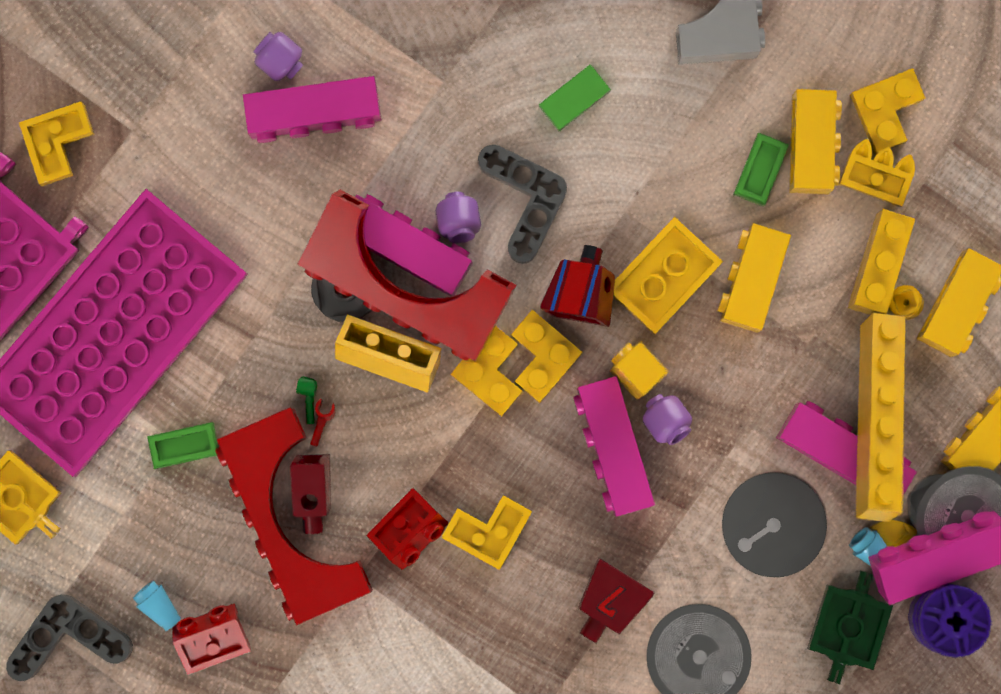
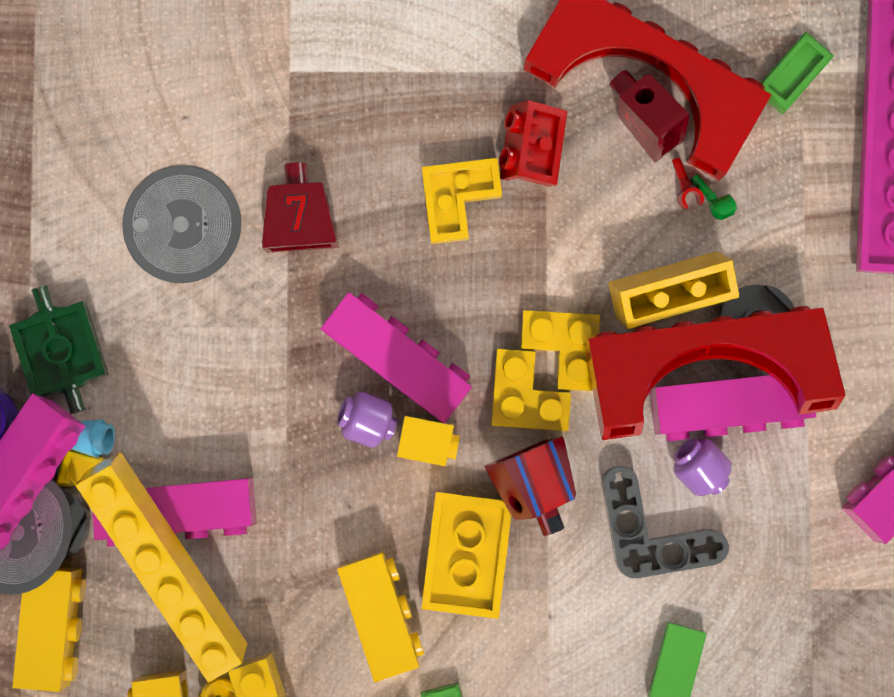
camera: 140 degrees right, 0 degrees up
dark grey piece [722,473,827,577] -> none

